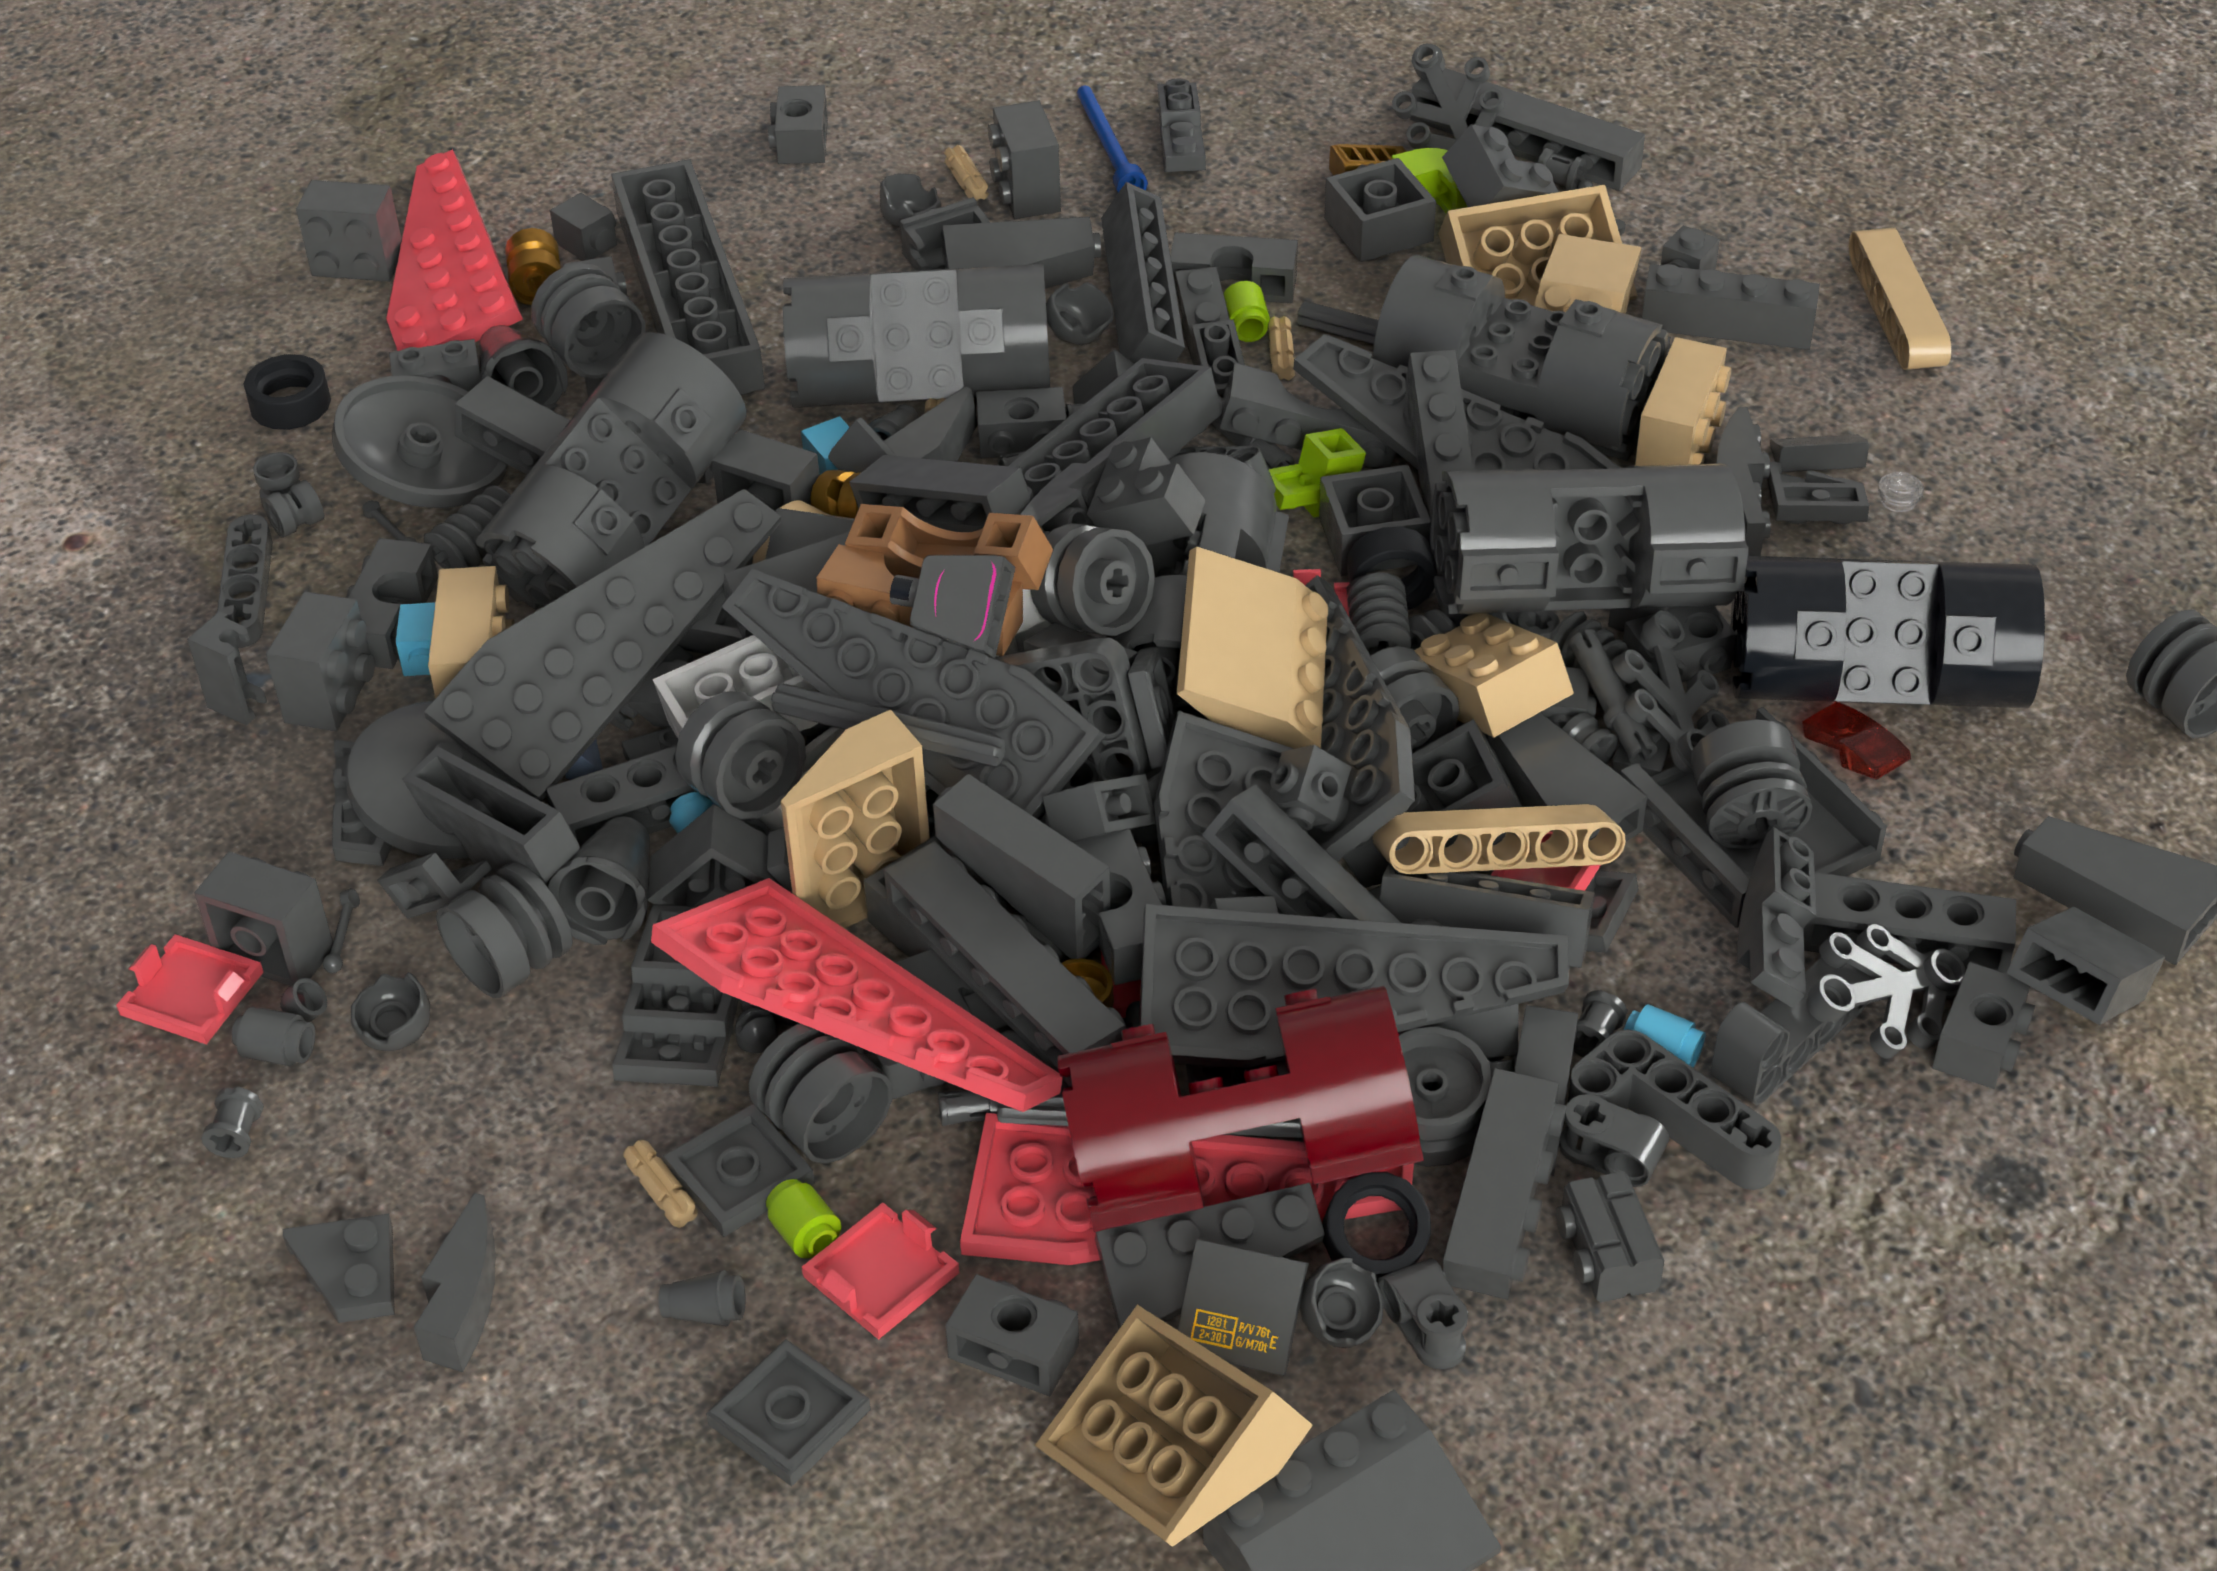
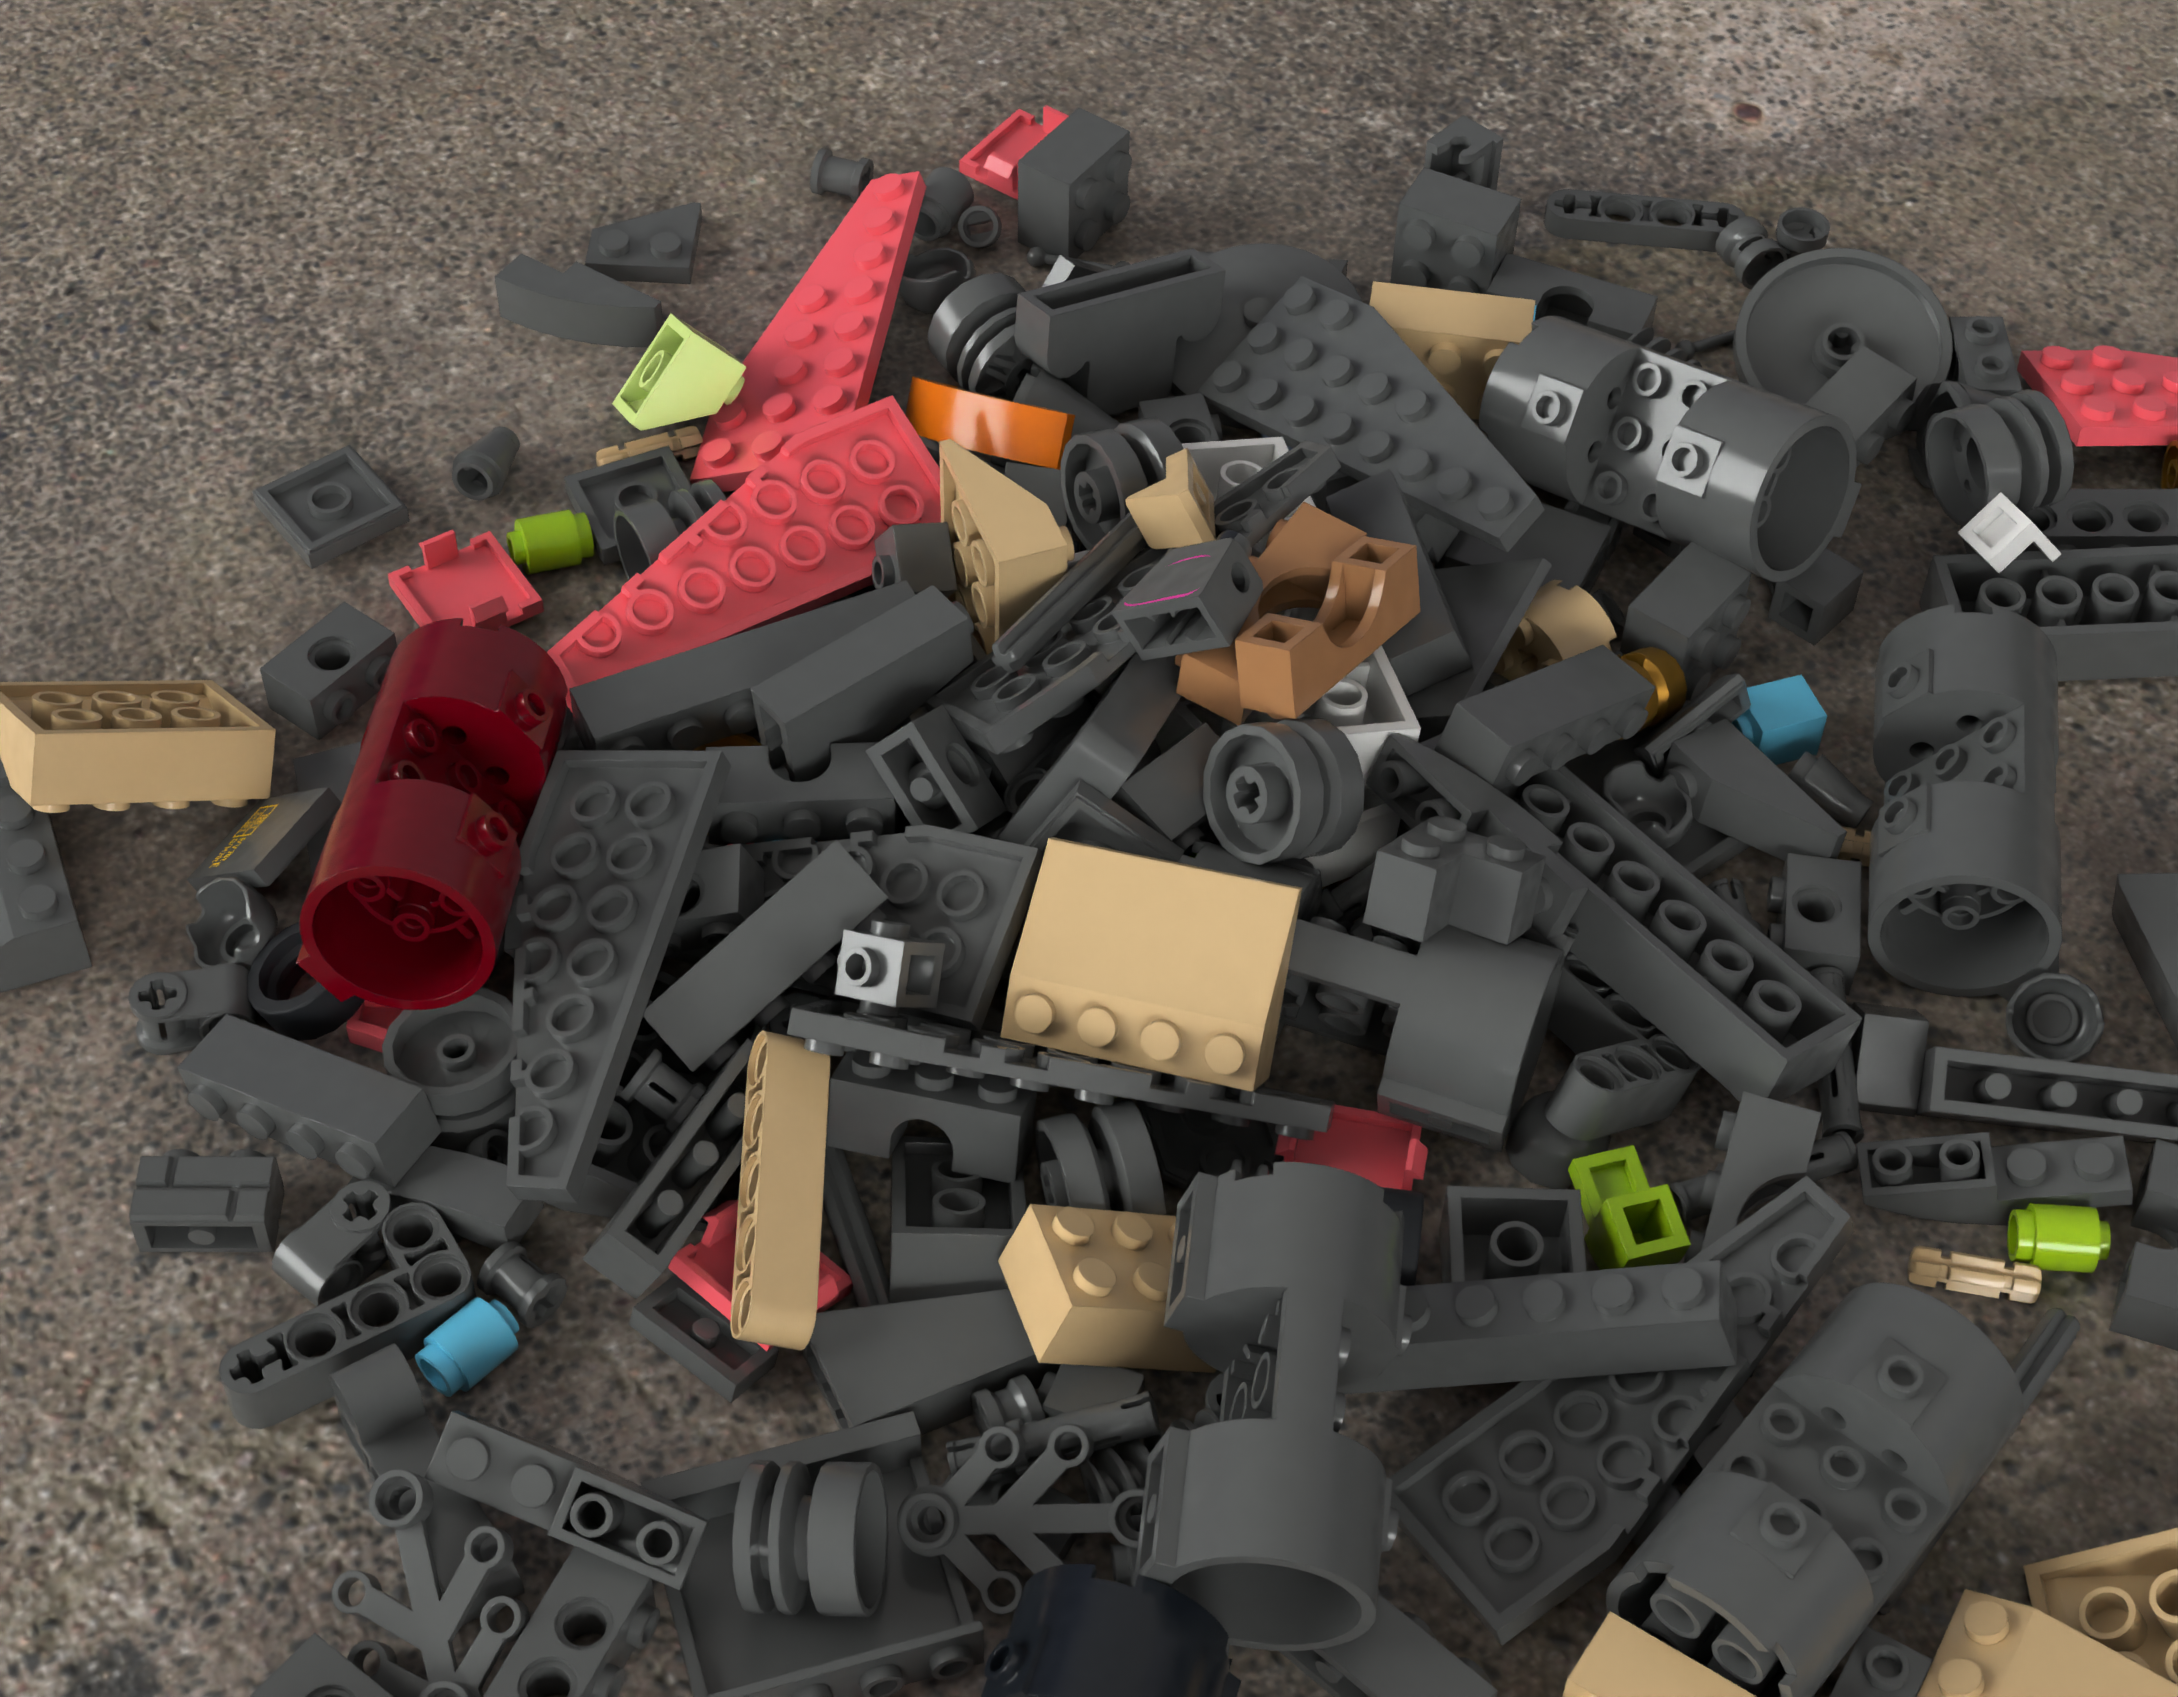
camera: 100 degrees right, 5 degrees up
black tyre [243,354,331,430] -> none
none -> yellowish green slope [612,313,747,431]
none -> coral wing [690,171,926,492]
none -> dark grey brick [872,522,957,598]
none -> orange slope [905,376,1075,470]
none -> tan slope [1125,448,1216,549]
none -> white panel [1958,492,2061,573]

